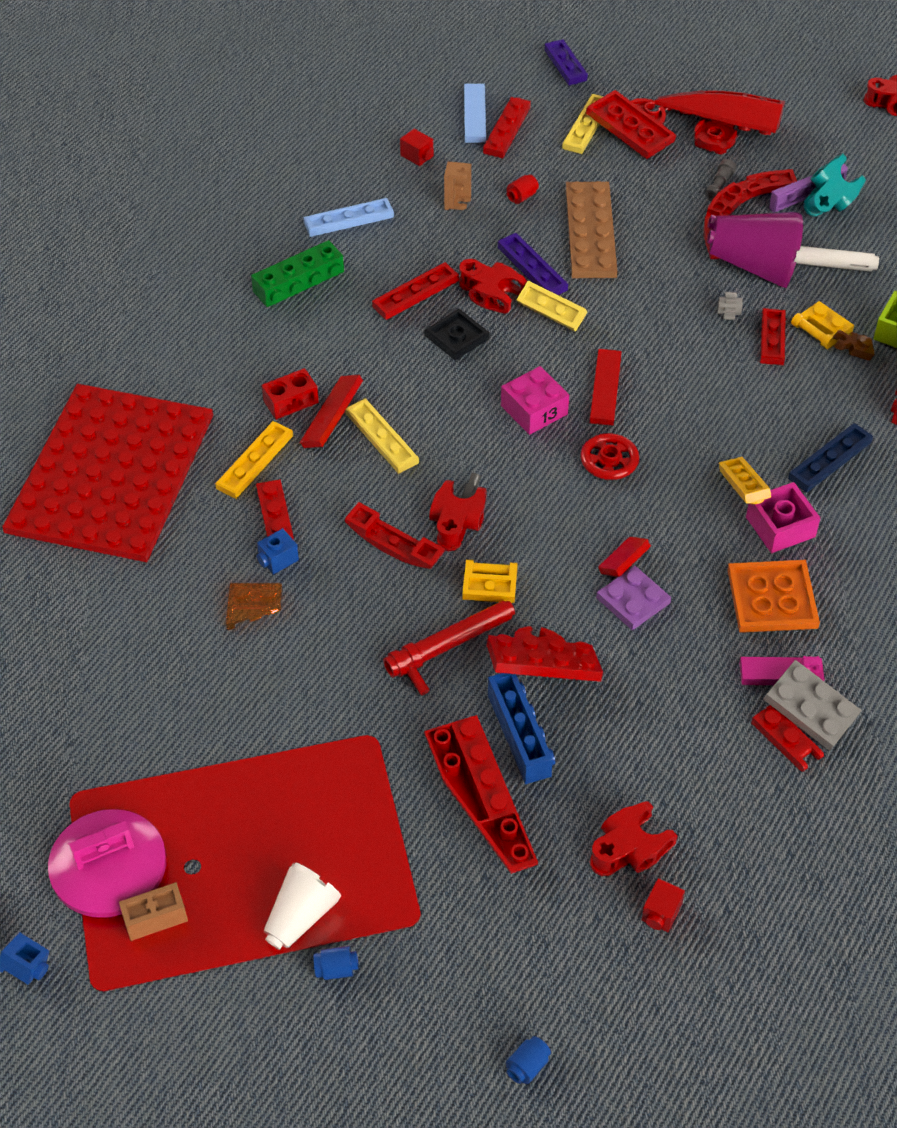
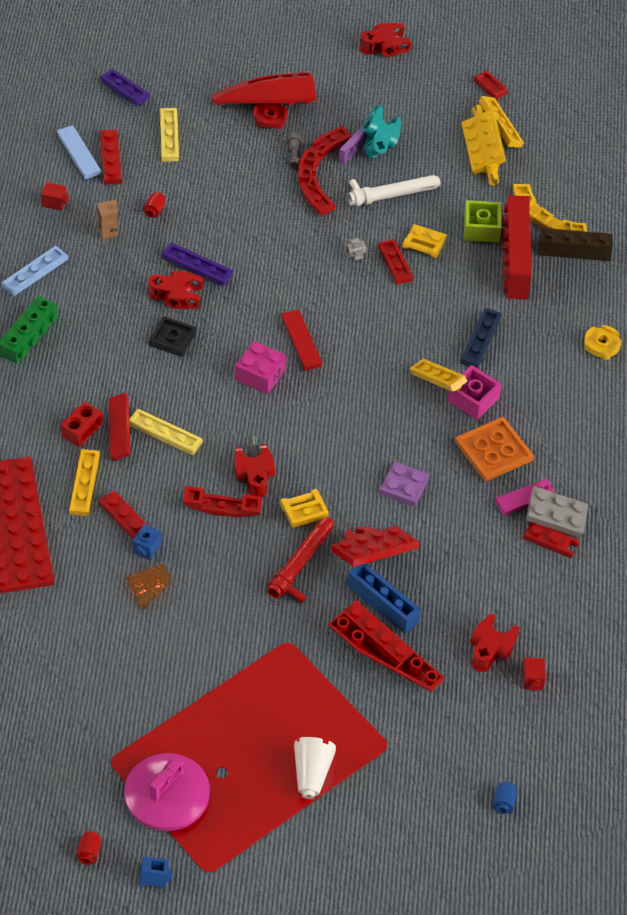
camera: 30 degrees left, 0 degrees up
medium nougat hinge [119,883,188,941] -> none
blue brick [314,946,359,980] -> none
red plate [372,262,459,320] -> none
light yellow plate [516,281,587,332] -> none
medium nougat plate [566,181,617,278] -> none
red plate [580,433,640,480] -> none
red plate [586,90,676,159] -> none
red tile [598,537,651,577] -> none
magenta cone [707,212,803,288] -> none
reddish brown plate [833,330,875,361] -> none

